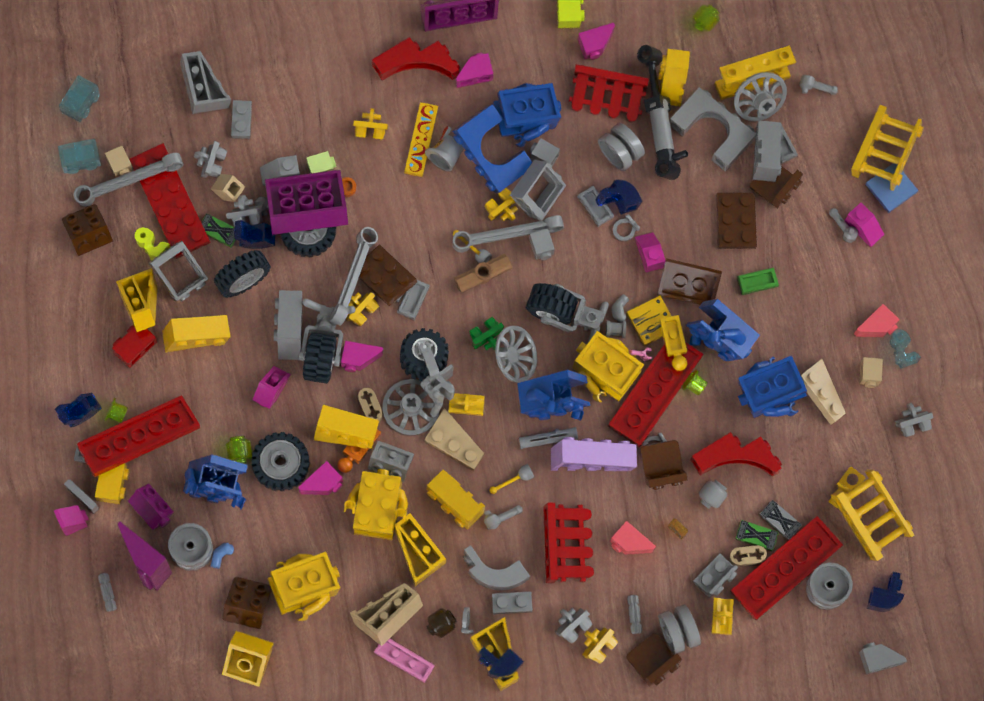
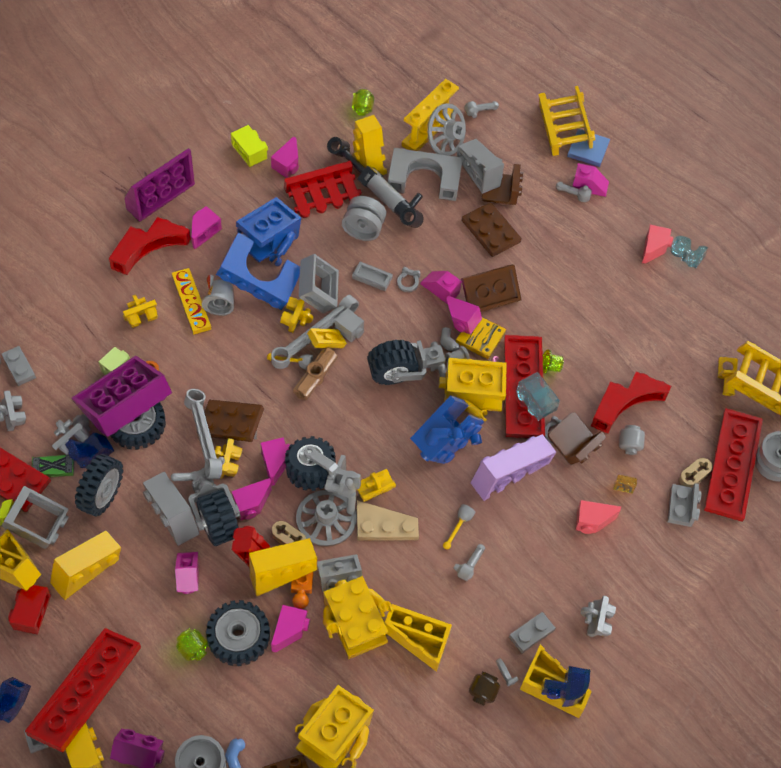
camera: 30 degrees left, 15 degrees down
clear neon green piece [104,397,128,423] -> none
blue torso [183,455,248,510] -> none
tan brick [211,174,245,202] -> none
light grey slope [260,155,300,186] -> none
tan wedge [350,583,423,646] -> none
bright pink tile [374,639,435,683] -> none
light grey tile [397,280,430,321] -> none
yellow wedge [426,469,485,530] -> none
light grey arch [463,545,530,590] -> none
green hips [469,317,504,351] -> none
light grey wheel [495,325,537,383] -> none
light grey pin [519,427,578,449] -> none
light grey brick [529,138,560,166] -> none
red fence [543,503,594,583] -> none
yellow hips [582,628,618,664] -> none
clear blue brick [595,180,643,215] -> none
reddish brown bracket [626,633,682,687] -> none
light grey axle [627,595,642,634] -> none
light grey wheel [658,604,701,655] -> none
yellow plate [659,315,687,371] -> none
blue torso [686,299,760,361] -> none
yellow hips [711,598,734,635] -> none
tile [735,520,779,551] -> none
bright green tile [737,268,779,295] -> none
blue torso [738,355,807,418] -> none
tile [760,500,802,540] -> none
tan wing [801,359,846,425] -> none
tan brick [860,357,883,388] -> none
light grey hips [895,403,934,437] -> none
none -> red brick [231,526,270,568]
none -> dark pink slope [260,437,290,486]
none -> yellow plate [307,328,347,348]
none -> dark pink slope [446,296,482,335]
none -> clear light blue brick [516,372,560,420]

